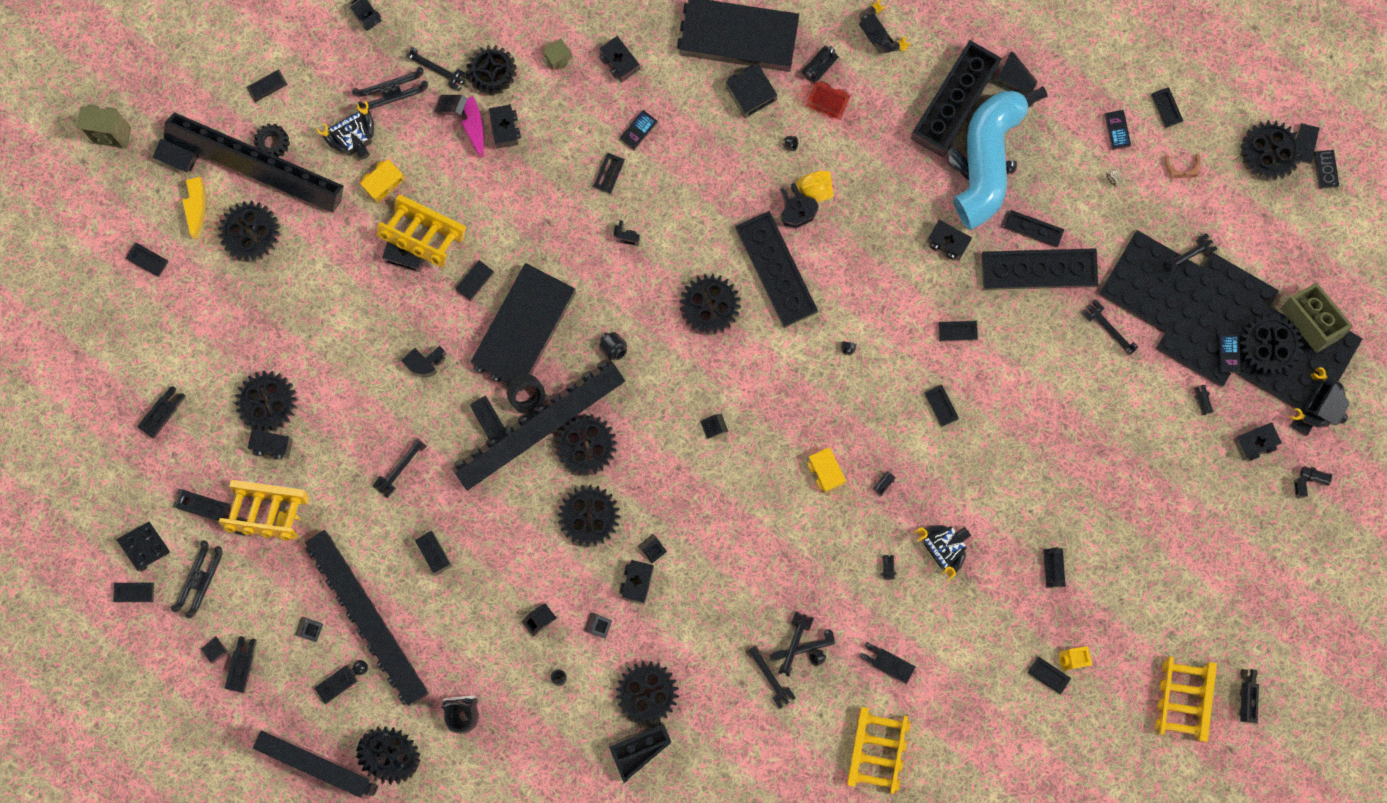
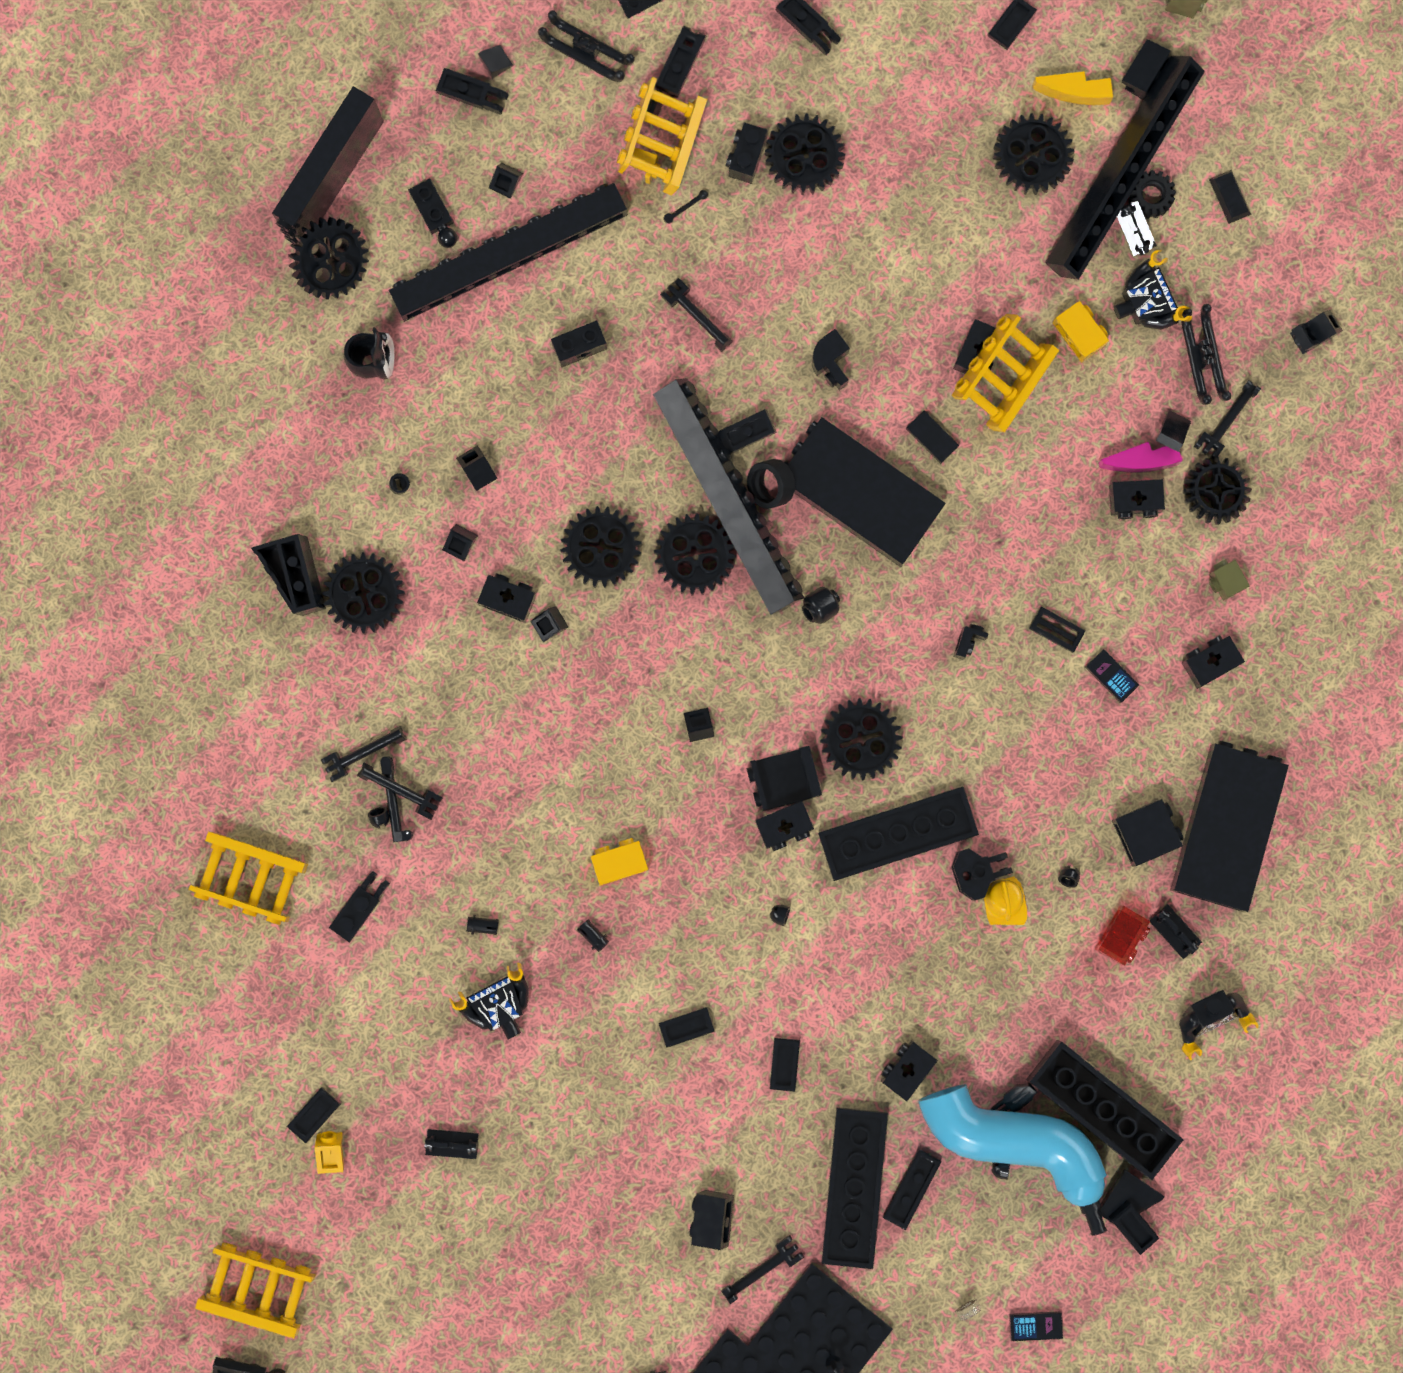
camera: 95 degrees right, 5 degrees up
none -> black hinge [664,190,708,224]
none -> black brick [689,1190,734,1250]
none -> black panel [746,746,822,811]
none -> black brick [755,801,814,852]
none -> black tile [1108,1200,1159,1255]
none -> hinge [1117,200,1157,256]

